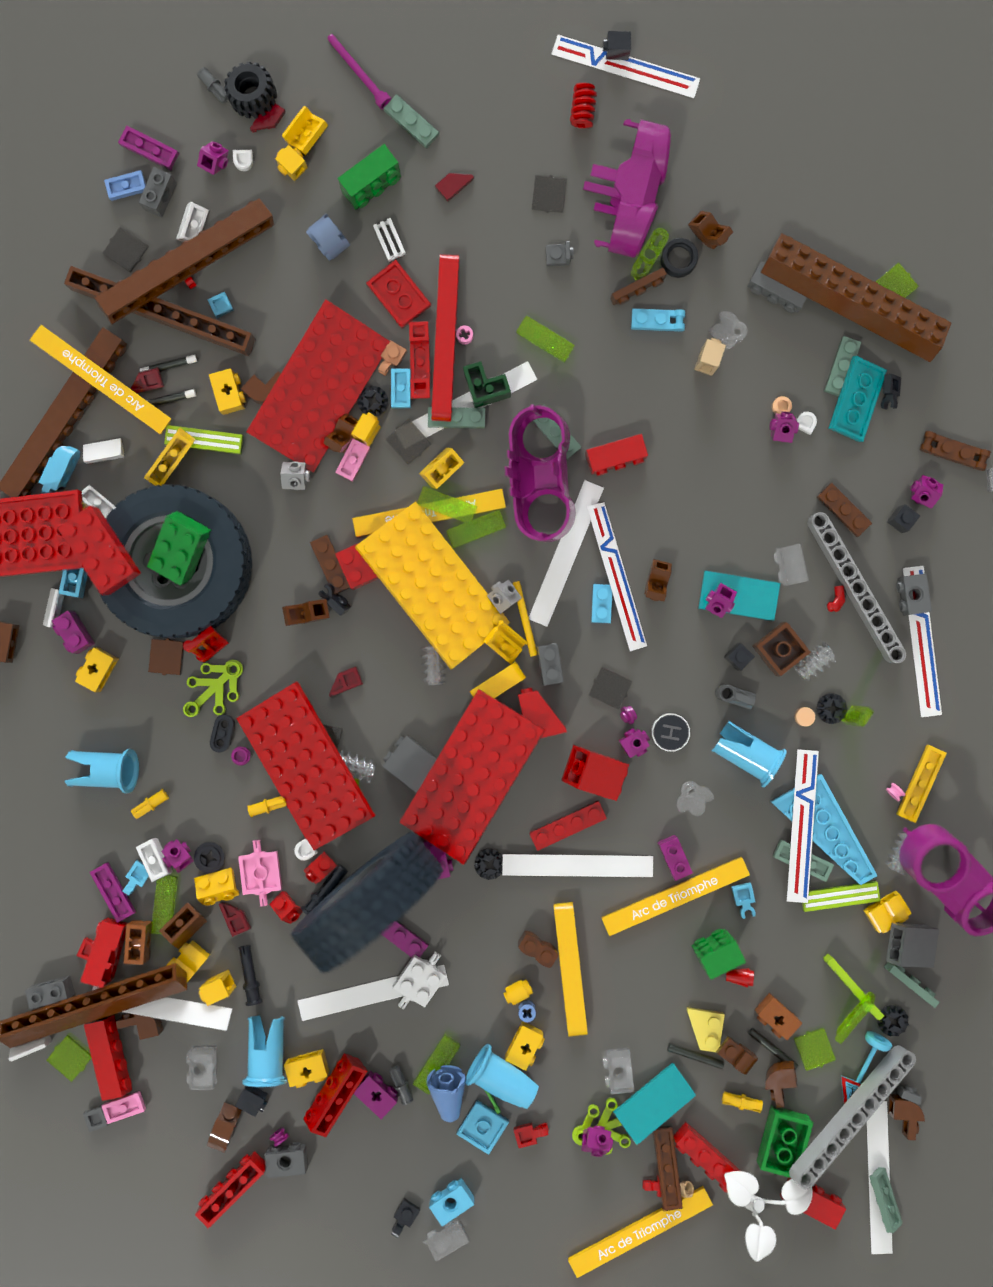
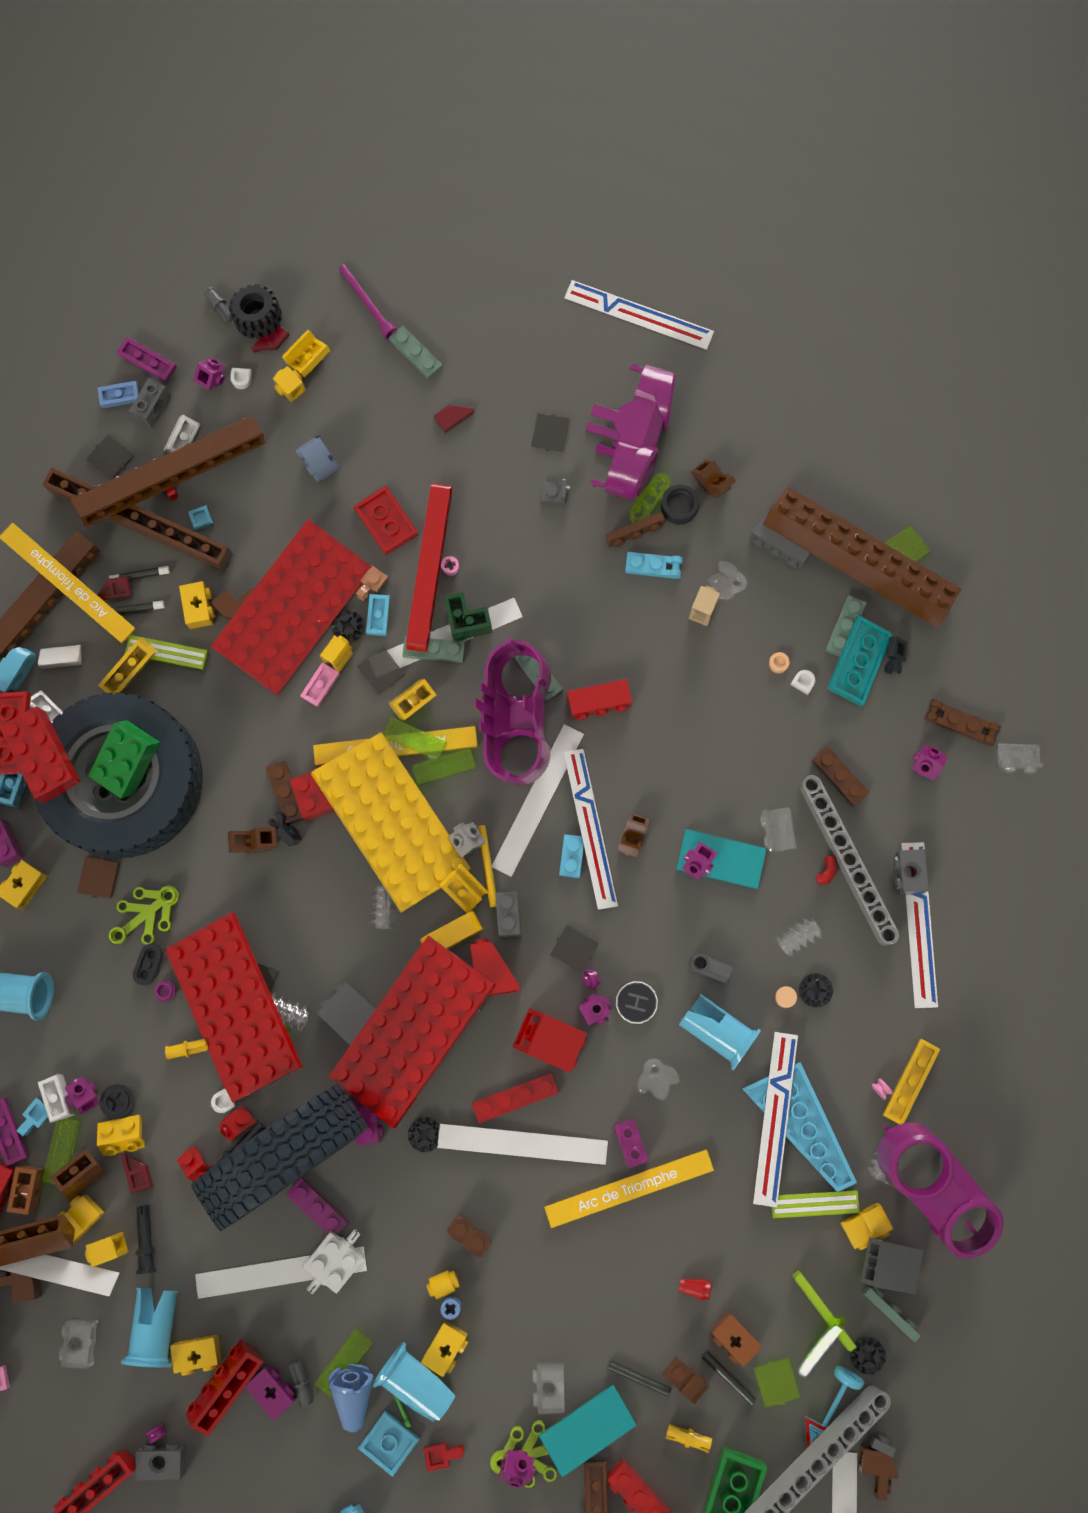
camera: 10 degrees right, 10 degrees down
yellow axle [131,789,169,819] -> none
red plate [183,626,229,662] -> none
reddish brown brick [207,1102,242,1153] -> none
black brick [235,1086,268,1117] -> none
bright pink plate [238,840,282,906] -> none
light grey brick [280,462,310,490] -> none
reddish brown brick [323,414,358,454] -> none
dark red tile [329,666,363,697] -> none
green brick [337,144,401,210] -> none
white tile [373,218,406,262] -> none
red slope [409,321,430,399] -> none
clear neon green tile [516,315,575,363] -> none
yellow beam [553,902,588,1037] -> none
red piece [570,83,597,128] -> none
black brick [602,31,631,60] -> none
light yellow wing [687,1007,725,1052] -> none
green brick [691,929,746,980] -> none
black brick [724,643,755,671] -> none
medium azure plate [731,882,756,919] -> none
reddish brown brick [752,622,811,676] -> none
reddish brown brick [765,1061,797,1108] -> none
magenta brick [769,411,799,443] -> none
sand green plate [772,839,834,882] -> none
clear neon green tile [841,705,874,727] -> none
black brick [887,504,920,533] -> none

